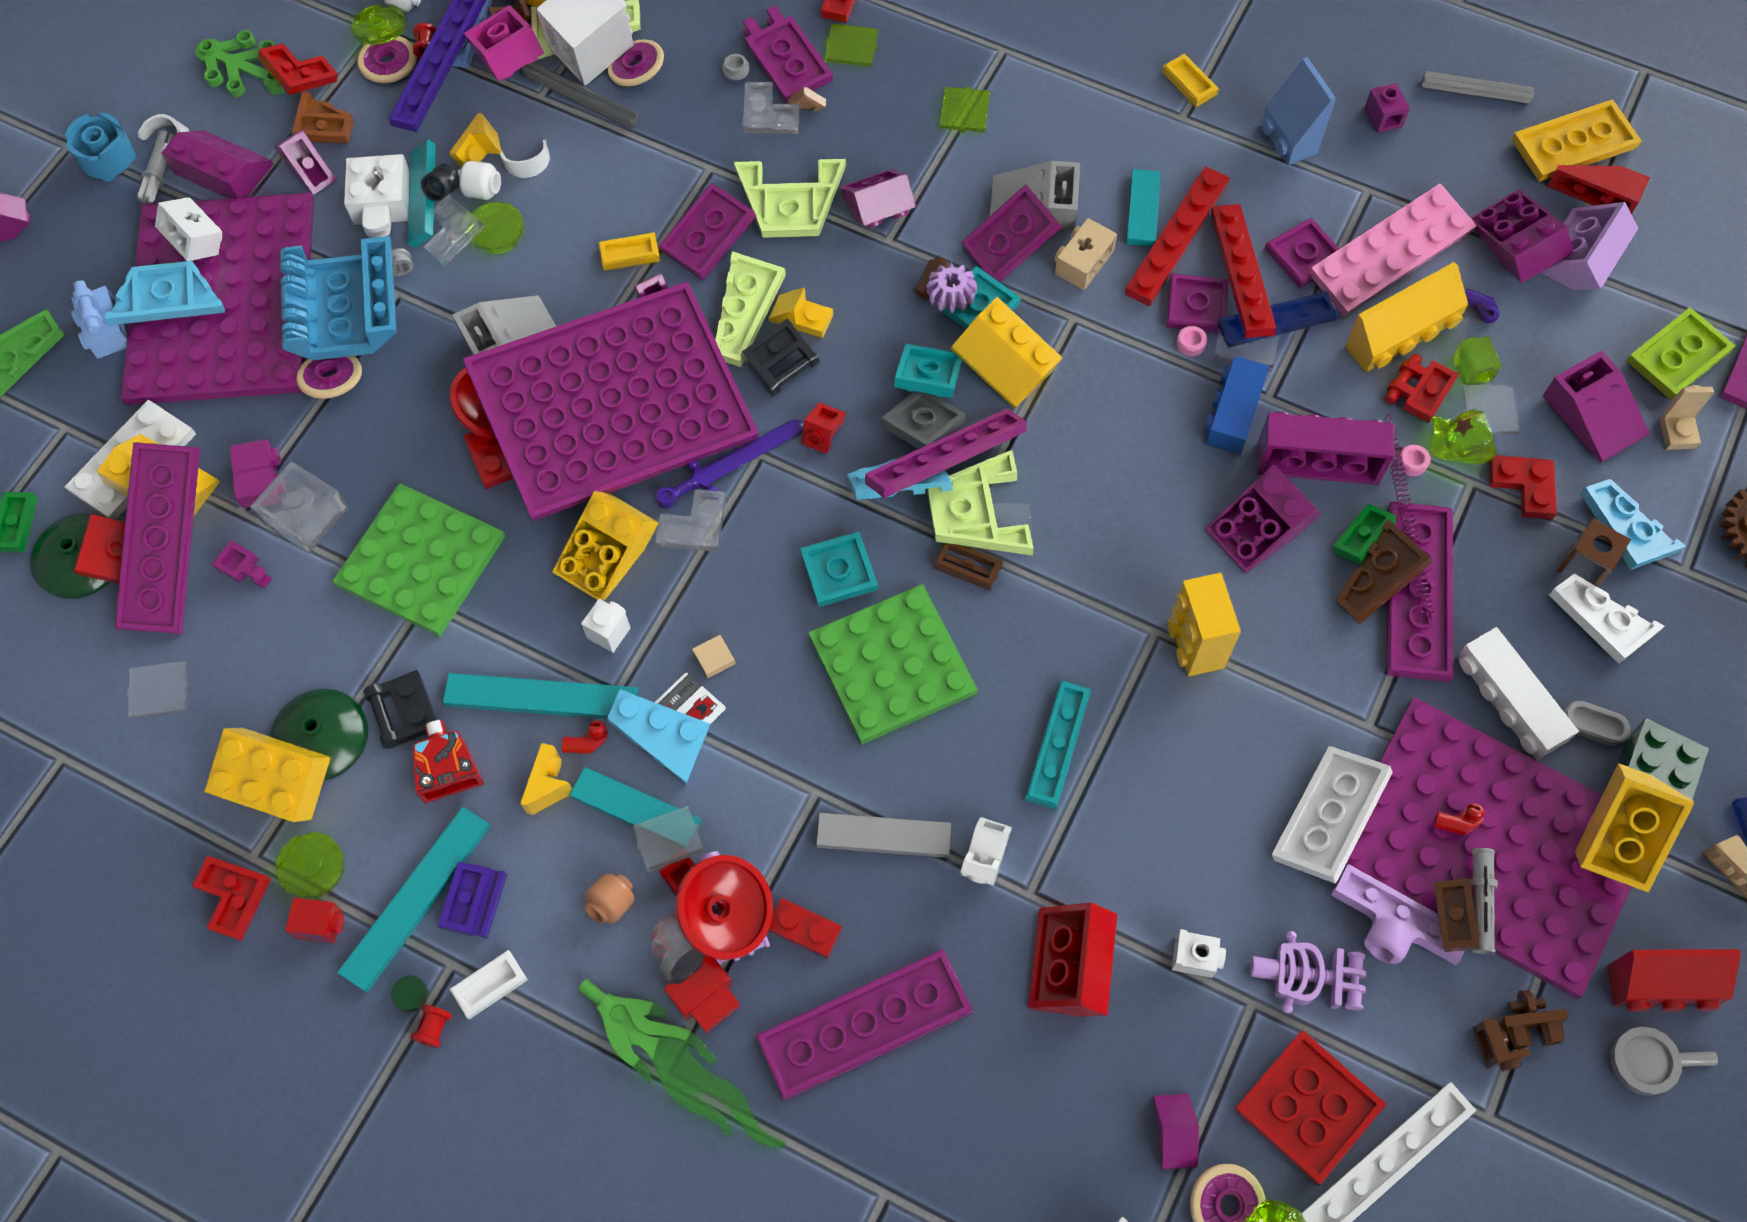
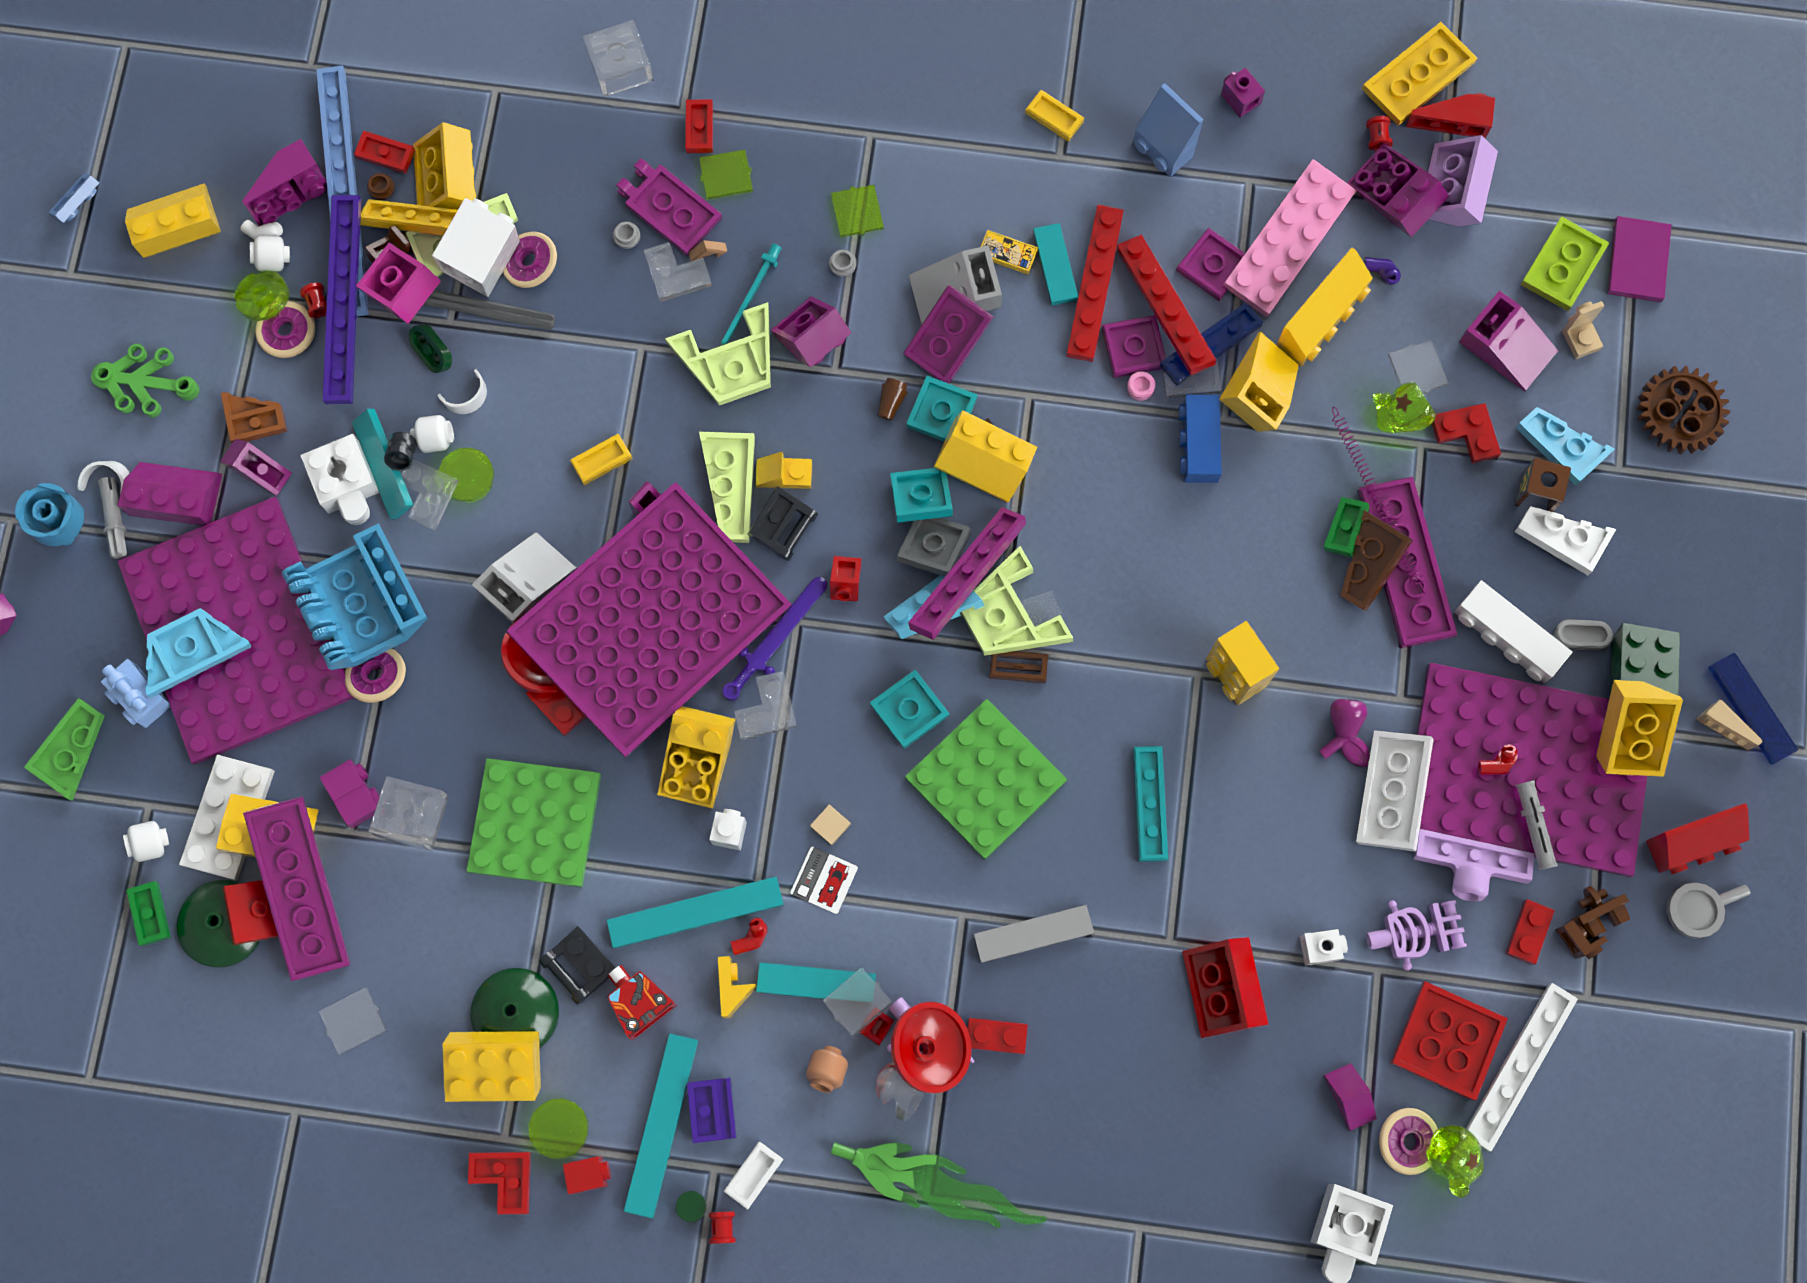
camera: 20 degrees left, 10 degrees up
white brick [155,197,222,261] -> none
magenta plate [212,540,272,589] -> none
red plate [258,44,338,95] -> none
light grey bush [392,248,414,276] -> none
yellow slope [448,113,501,168] -> none
medium azure wing [607,690,710,785] -> none
magenta tile [658,182,756,281] -> none
red piece [663,956,741,1034] -> none
magenta tile [756,949,973,1101] -> none
lavender gear [927,262,977,314] -> none
white brick [960,817,1012,886] -> none
tan brick [1054,218,1117,290] -> none
magenta slope [1205,464,1322,573] -> none
magenta brick [1257,411,1394,485] -> none
red plate [1384,353,1459,423] -> none
bright pink tile [1397,445,1431,476] -> none
light grey axle [1421,71,1534,104] -> none
reddish brown plate [1434,878,1480,952] -> none
clear neon green brick [1452,336,1502,387] -> none
none -> white head [123,821,169,862]
none -> dark green plate [409,324,452,373]
none -> teal sword [721,243,782,345]
none -> light grey plate [829,250,856,277]
none -> tile [981,230,1038,275]
none -> yellow slope [1219,332,1299,432]
none -> magenta piece [1319,699,1370,767]
none -> red bush [1366,116,1393,151]
none -> red plate [1505,899,1555,965]

